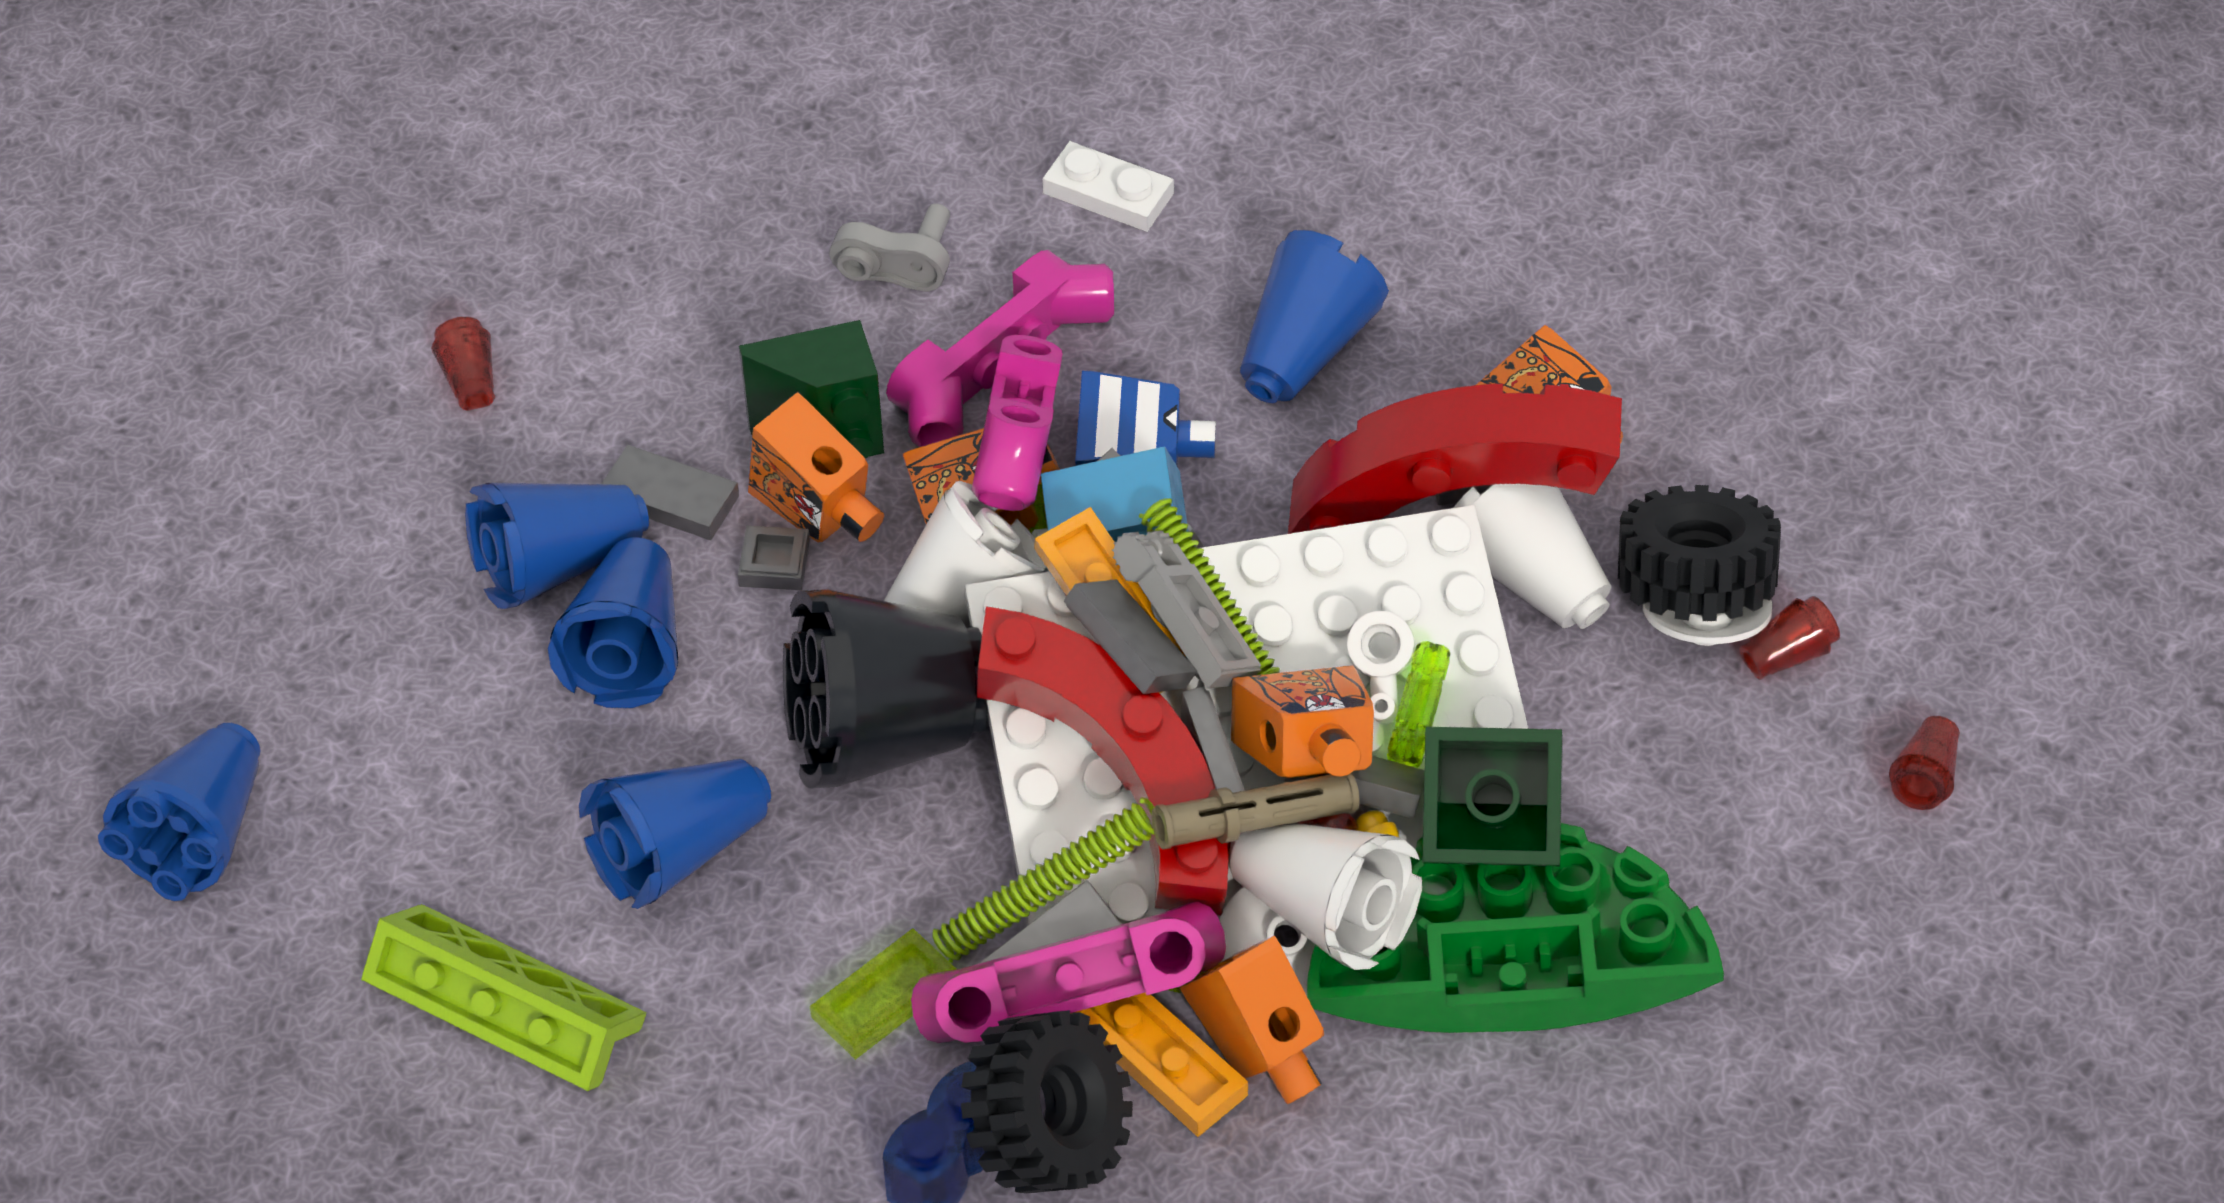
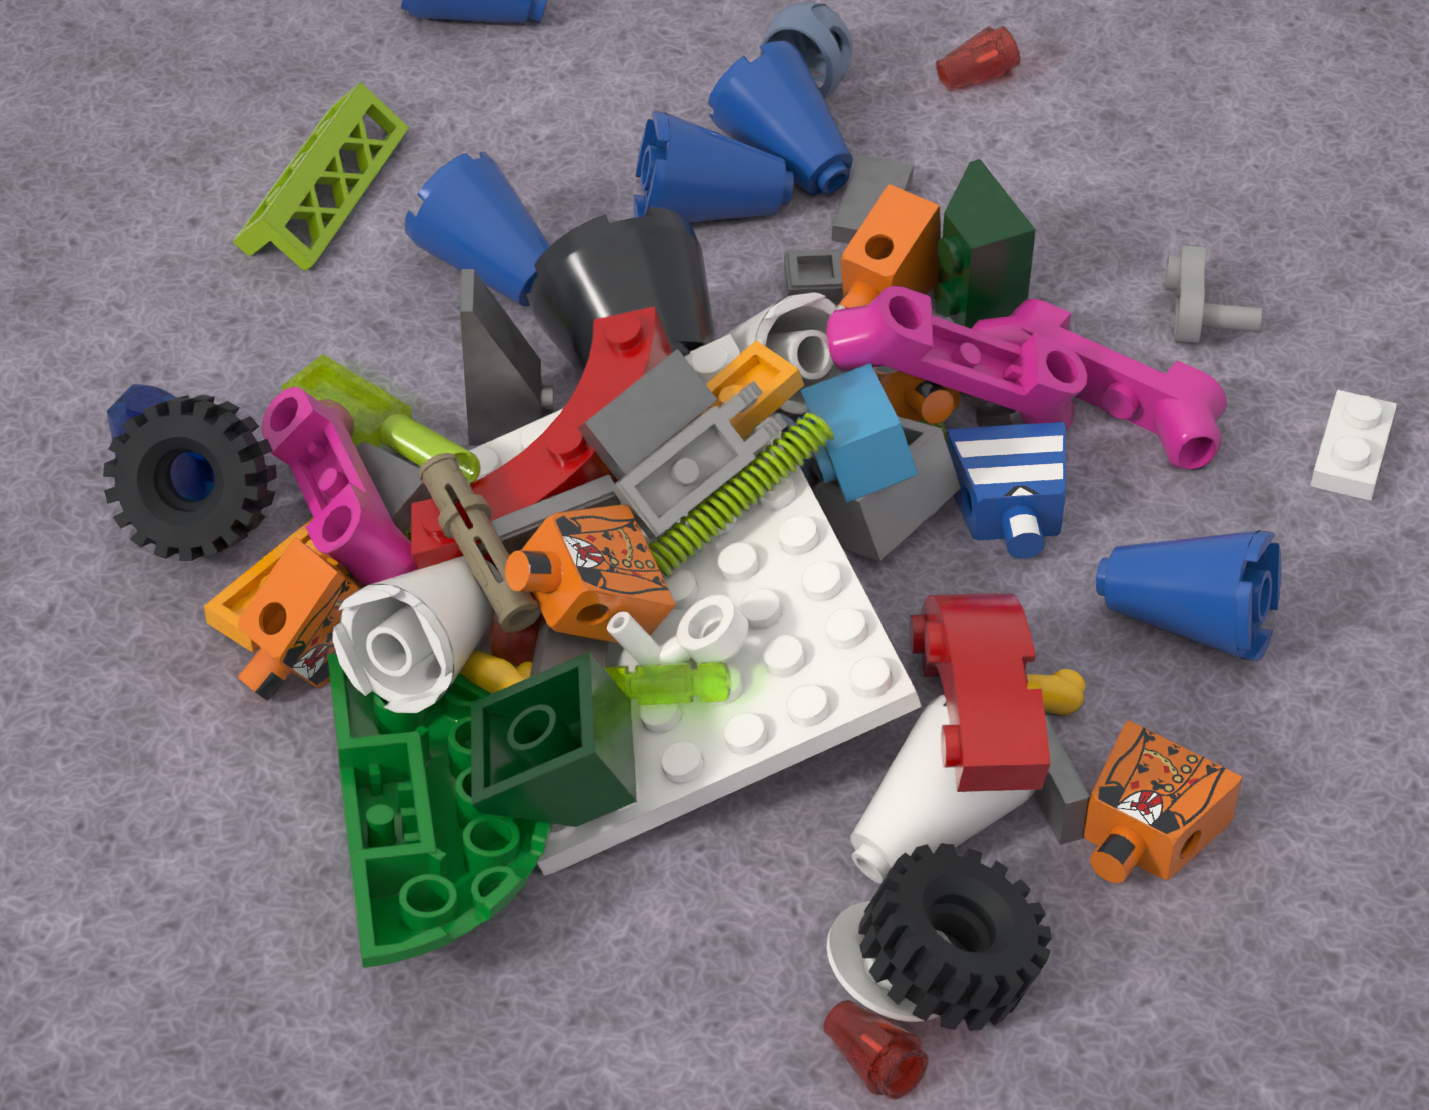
camera: 80 degrees right, 5 degrees down
none -> flat silver slope [460,269,554,445]
none -> sand blue helmet [760,1,853,99]

